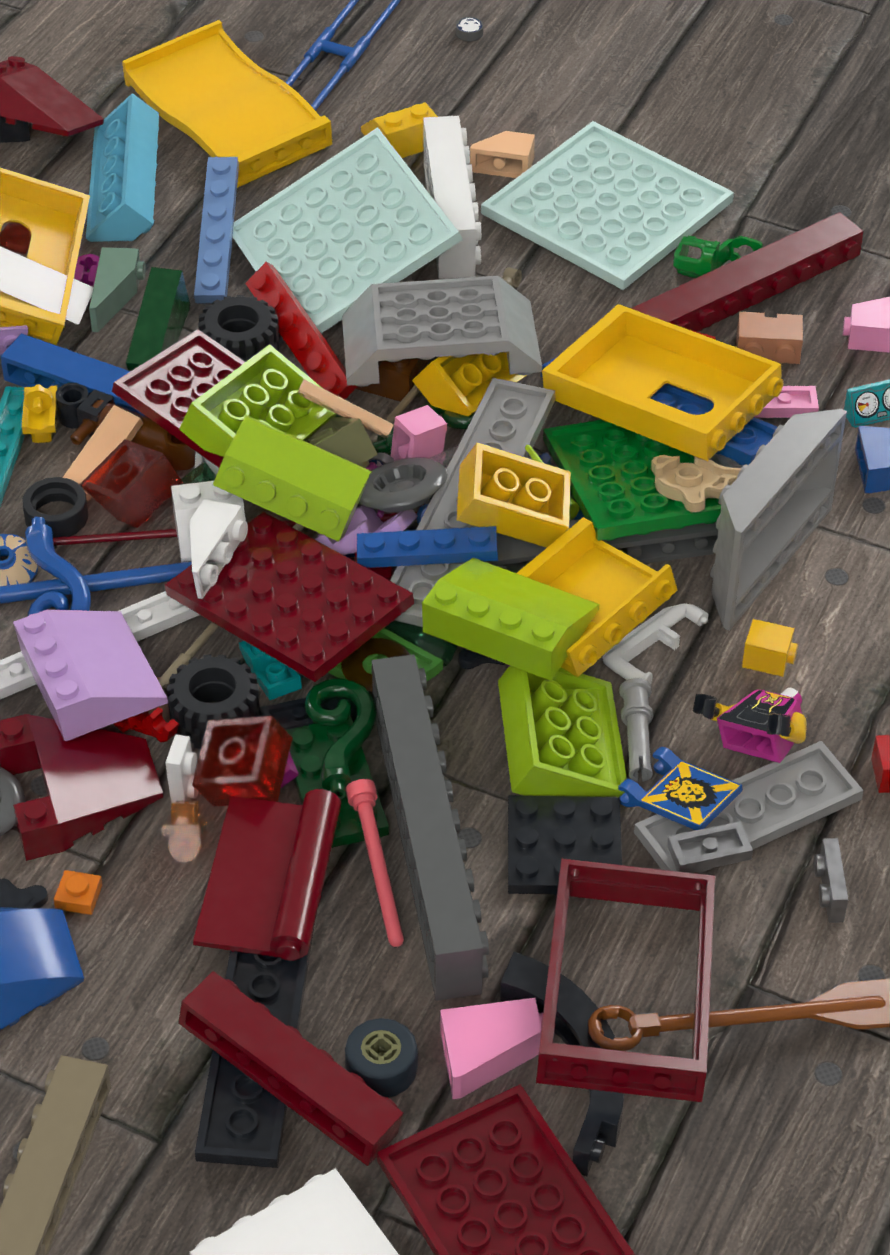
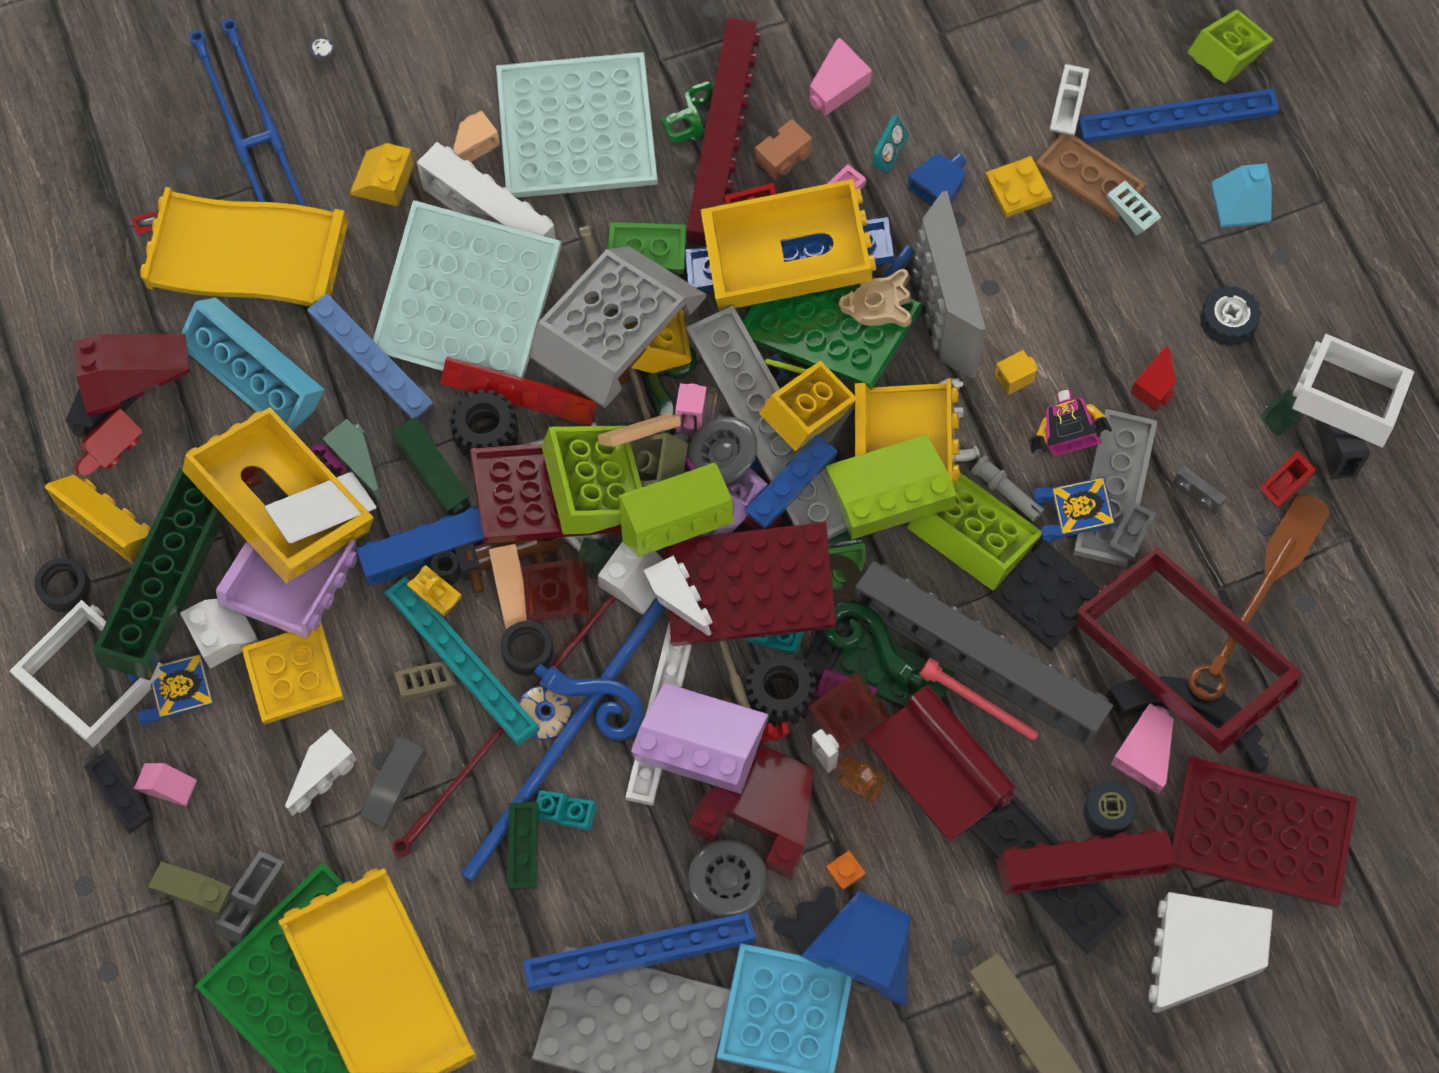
camera: 45 degrees left, 20 degrees up
none -> bright green plate [608,222,686,274]

